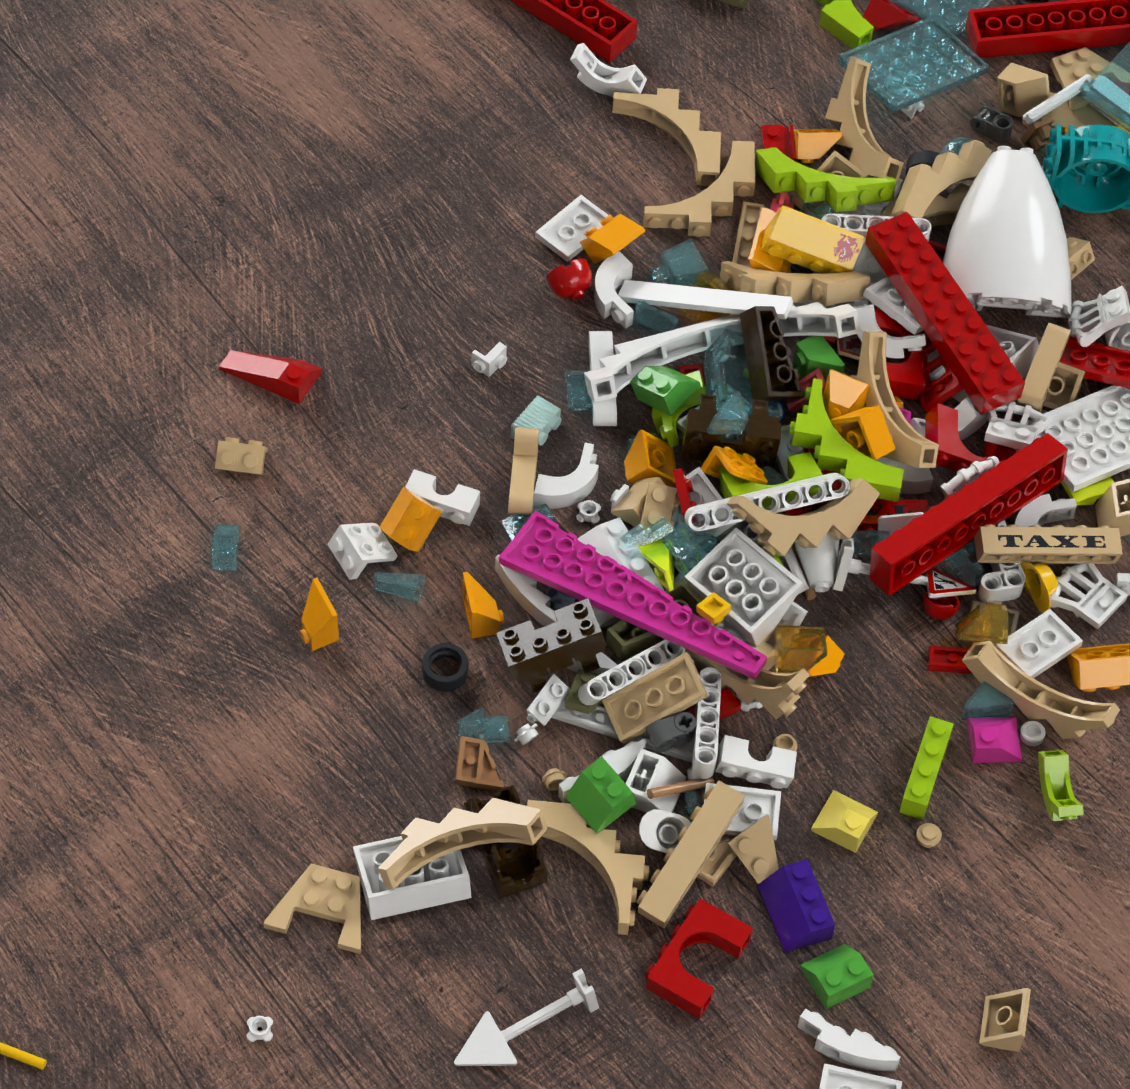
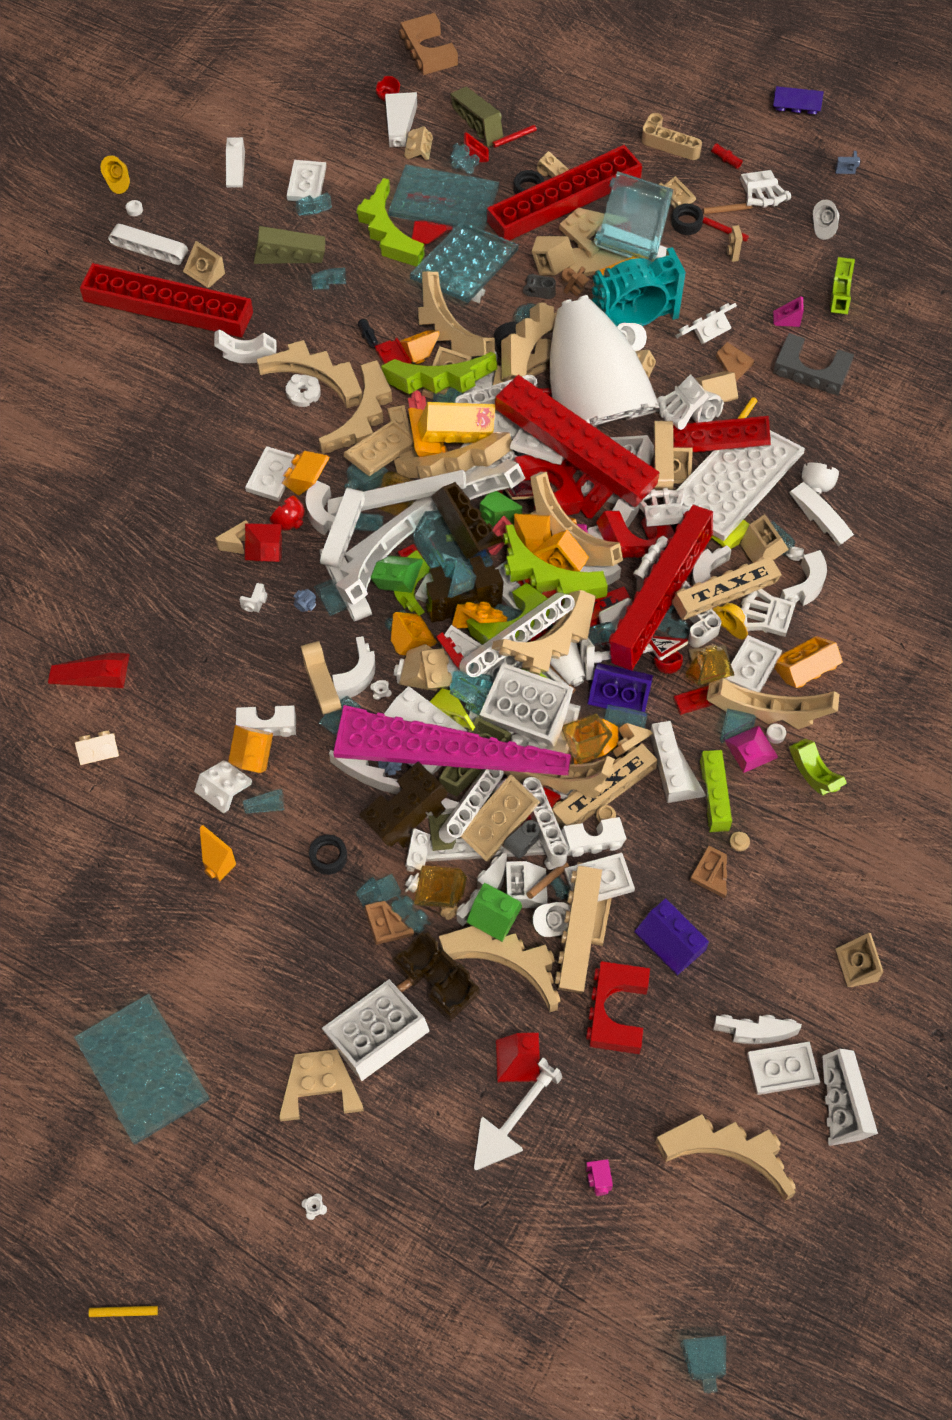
camera: 20 degrees left, 5 degrees up
clear light blue slope [212,524,240,570] -> none
tan arch [378,798,547,890] -> none
light orange slope [462,572,504,639] -> none
light aqua brick [511,395,562,446] -> none
clear light blue slope [620,517,675,548] -> none
yellow tile [696,592,731,626] -> none
tan wing [728,814,779,884] -> none
bright green slope [800,944,874,1009] -> none
light yellow slope [811,790,878,853] -> none
white arch [853,304,926,358] -> none
white axle [1023,74,1094,125] -> none
none -> clear light blue plate [74,994,210,1145]
none -> tan slope [215,520,248,554]
none -> red slope [245,523,282,562]
none -> white plate [286,374,321,407]
none -> sand blue gear [293,589,316,612]
none -> clear light blue slope [311,267,346,289]
none -> white beam [320,488,366,568]
none -> tan tile [344,420,414,476]
none -> black axle [358,319,378,348]
none -> clear light blue hinge [391,895,431,934]
none -> clear yellow slope [414,866,467,908]
none -> red slope [496,1032,540,1083]
none -> tan brick [552,744,658,829]
none -> dark purple slope [588,663,654,717]
none -> clear light blue slope [604,705,648,728]
none -> tan slope [613,723,653,757]
none -> white piece [617,323,647,351]
none -> white wedge [650,721,706,803]
none -> medium nougat wing [690,846,727,898]

